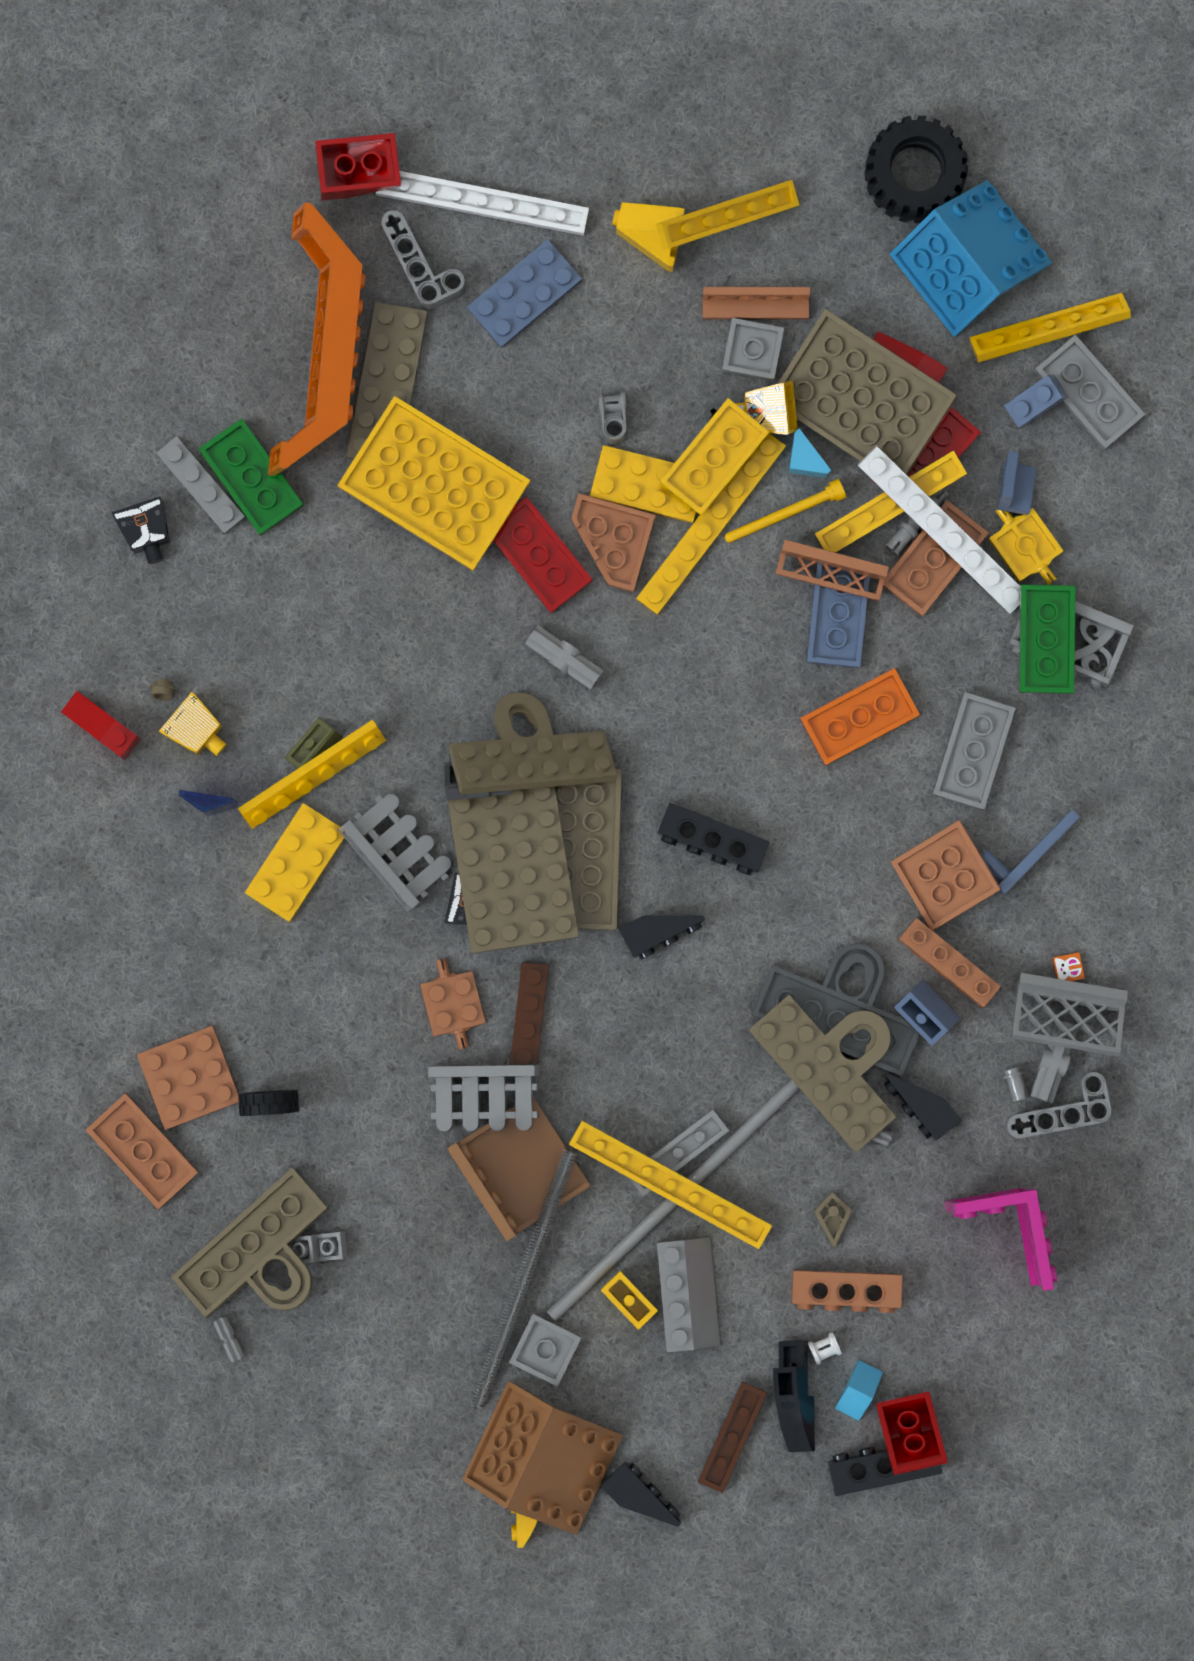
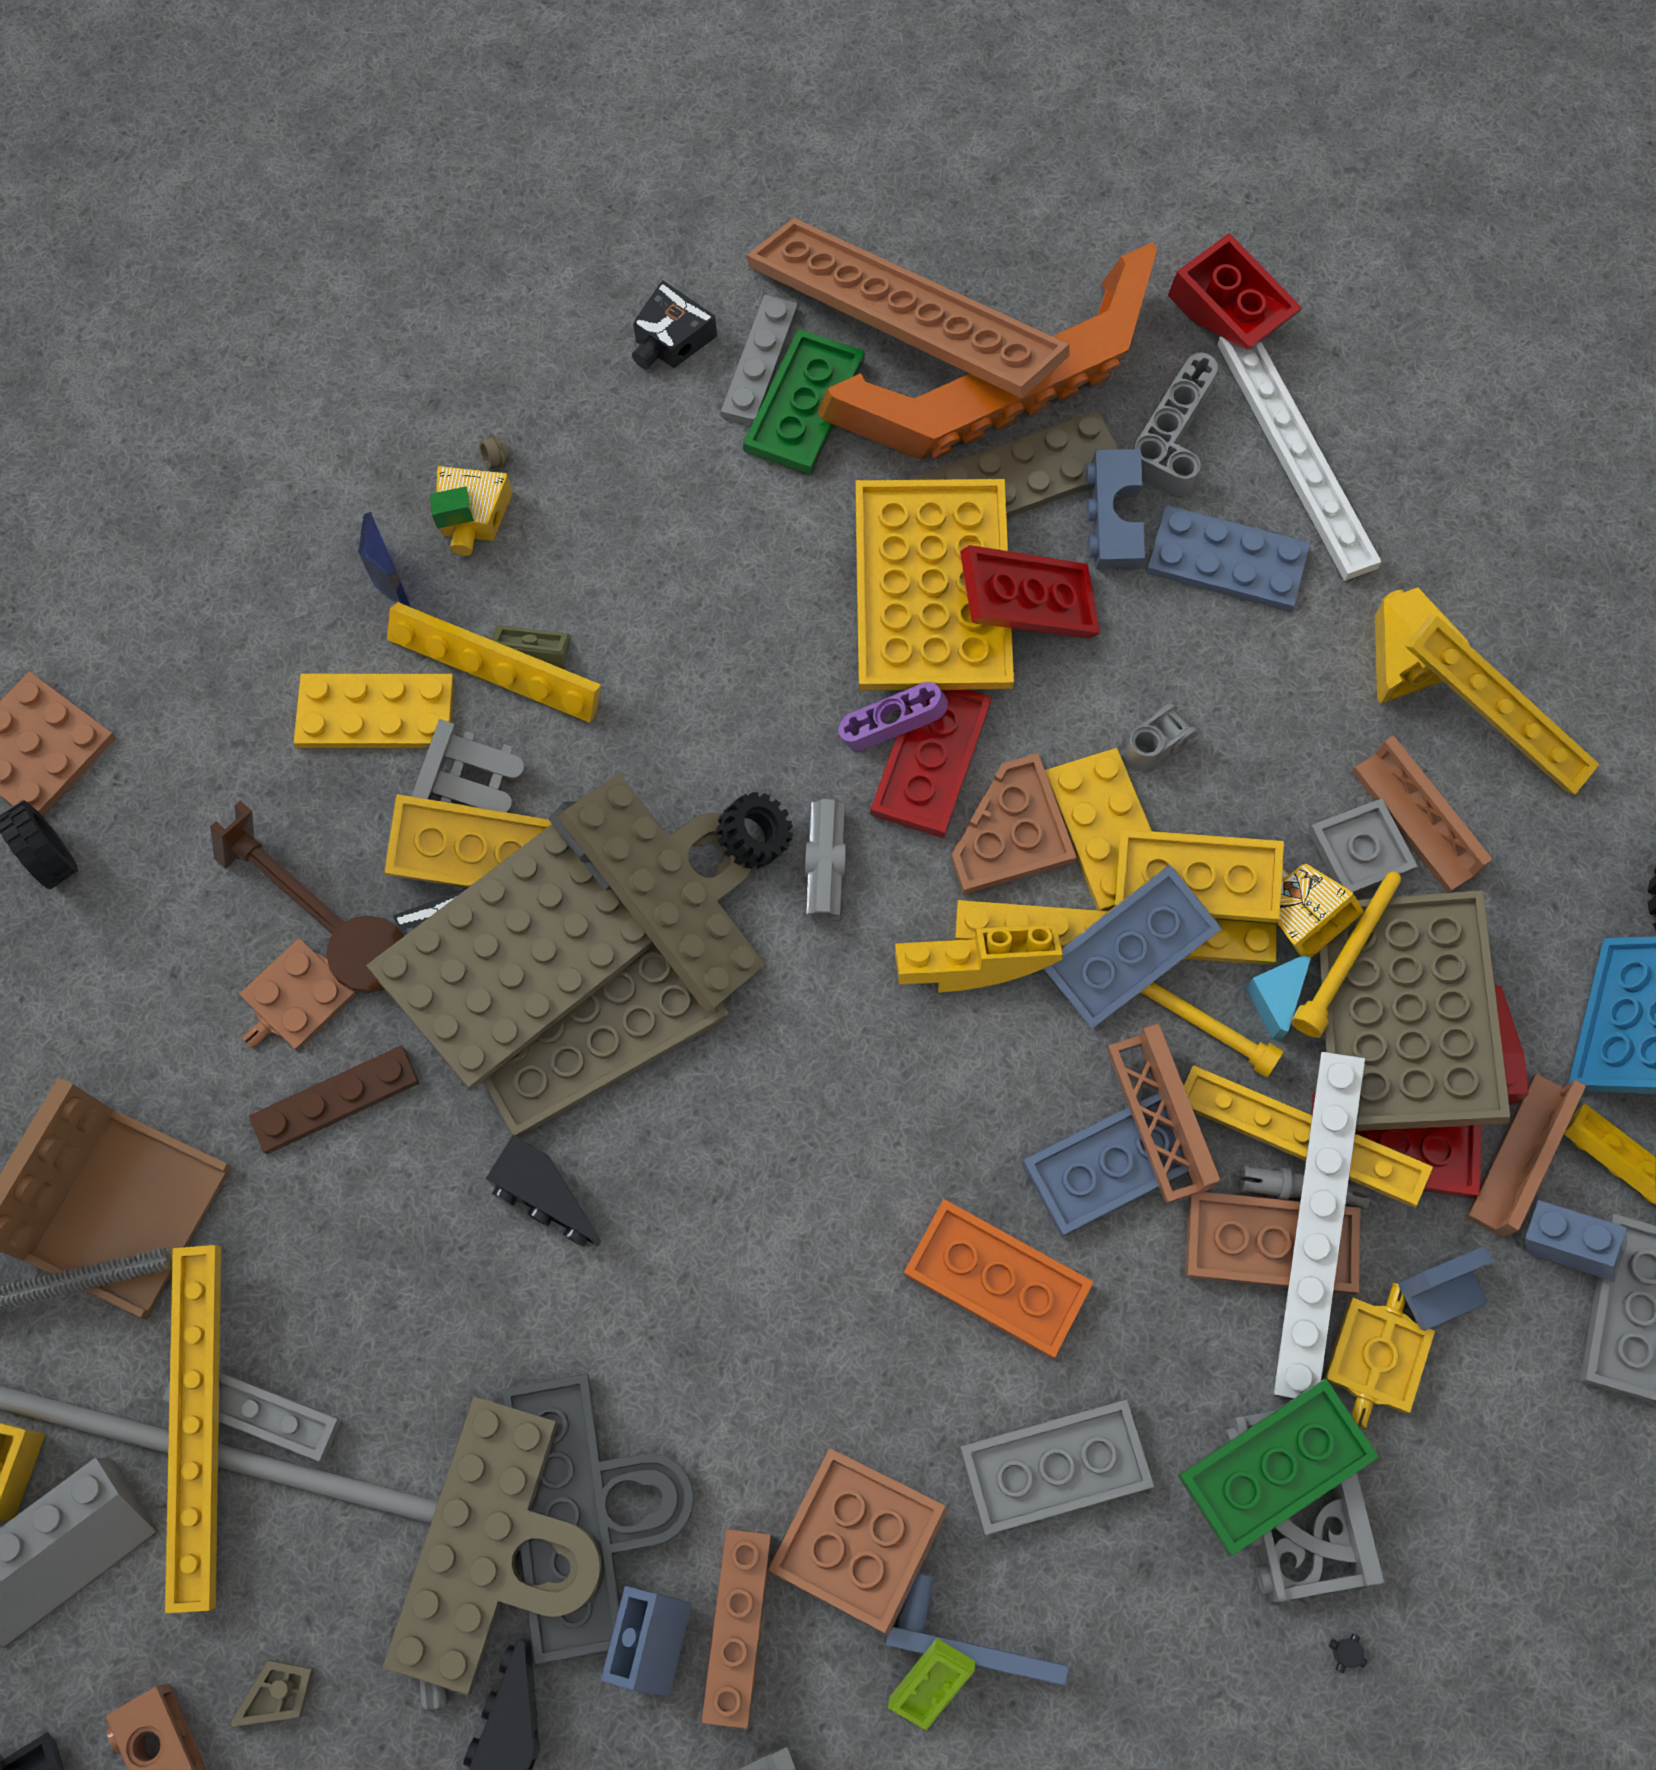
camera: 55 degrees right, 15 degrees down
red slope [61,691,140,760] -> none
light grey fence [428,1065,540,1131] -> none
black brick [657,802,770,876] -> none
none -> reddish brown piece [210,801,403,993]
none -> yellow plate [383,794,552,888]
none -> green slope [430,486,474,529]
none -> black tyre [716,792,793,869]
none -> nougat plate [746,218,1070,399]
none -> medium lavender beam [838,682,948,751]
none -> lime plate [888,1638,975,1731]
none -> yellow slope [895,924,1063,993]
none -> red plate [960,545,1100,638]
none -> sand blue plate [1044,864,1222,1029]
none -> sand blue arch [1085,449,1145,569]
none -> yellow piece [1291,871,1401,1038]
none -> black piece [1329,1633,1367,1673]
none -> nougat fence [1465,1073,1586,1238]

